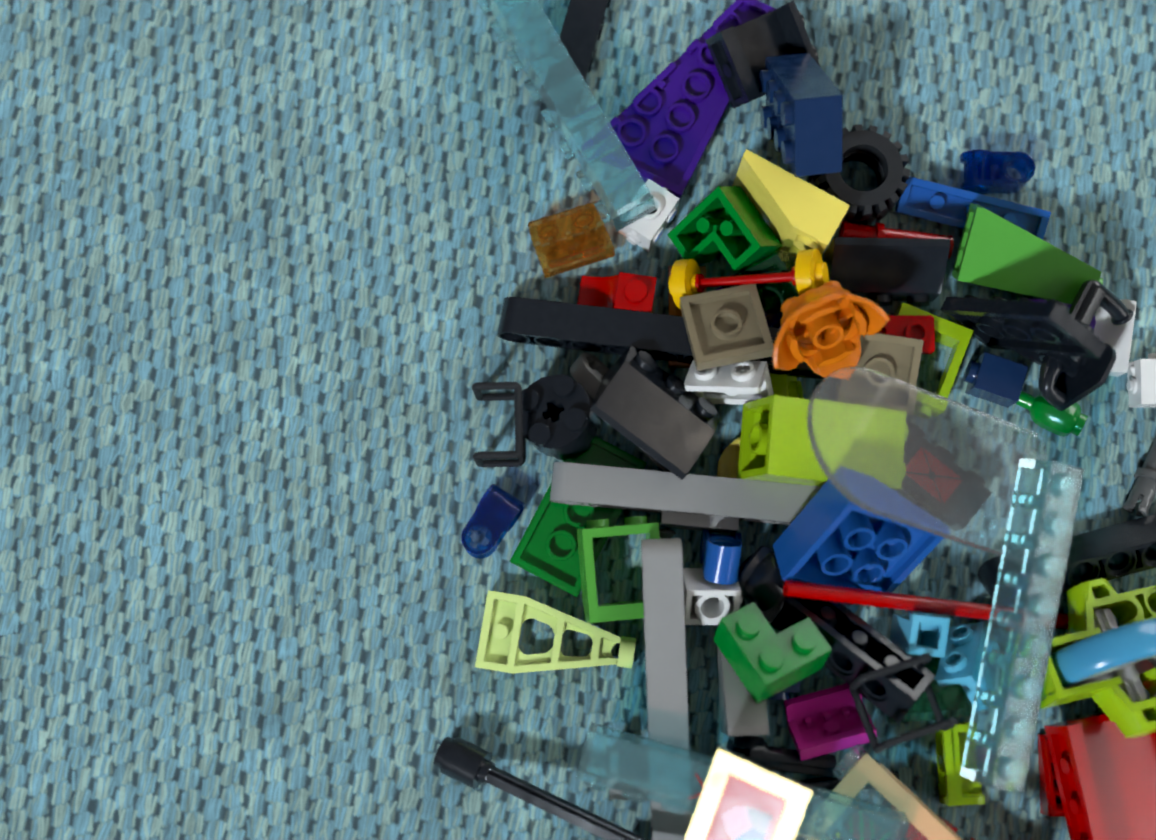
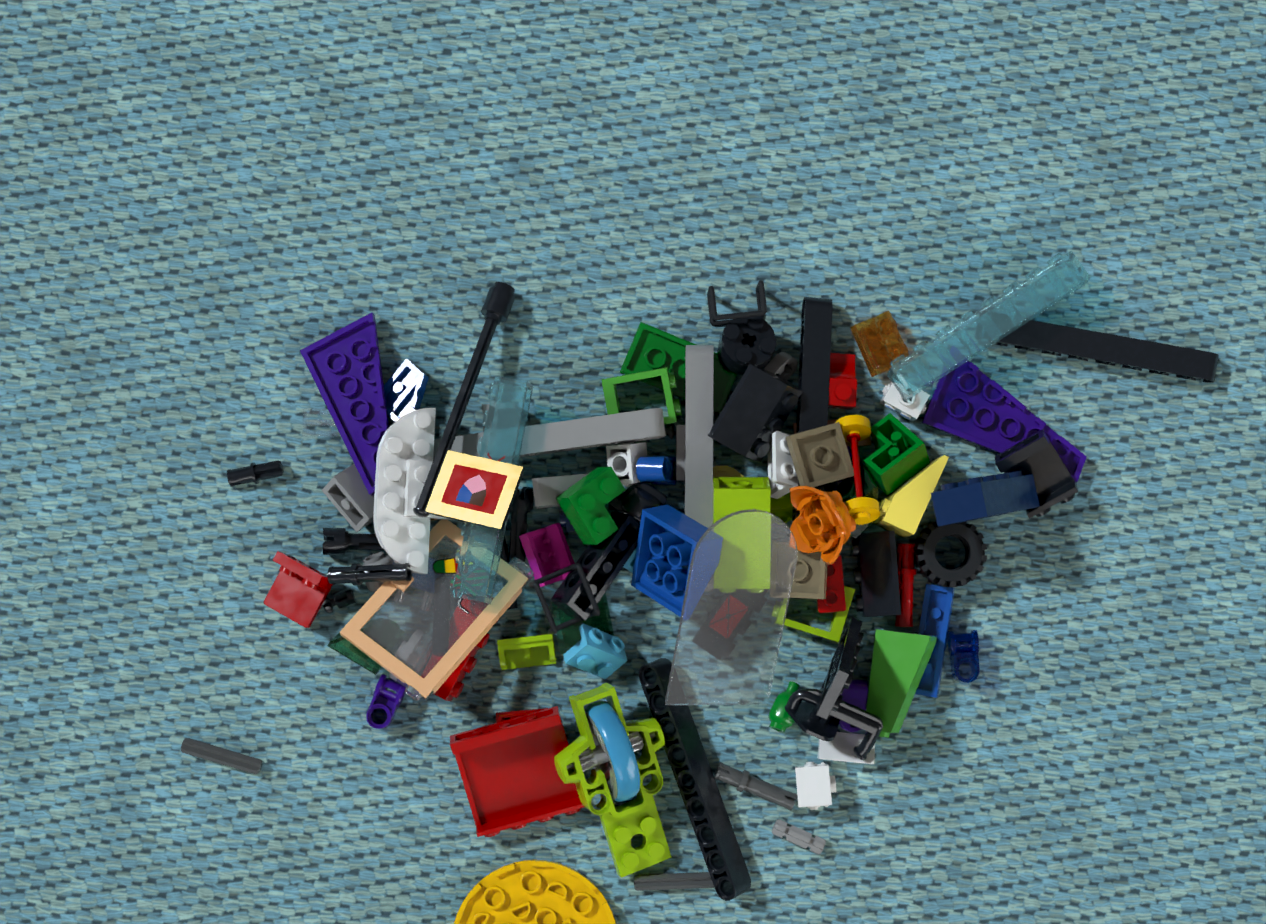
camera: 85 degrees right, 5 degrees up
clear blue piece [461,484,526,559] -> none
yellowish green plate [475,590,636,674] -> none
red piece [783,580,1068,630] -> none
medium azure brick [889,611,950,658] -> none
clear light blue brick [960,458,1084,793] -> none
dark blue brick [963,352,1029,408] -> none

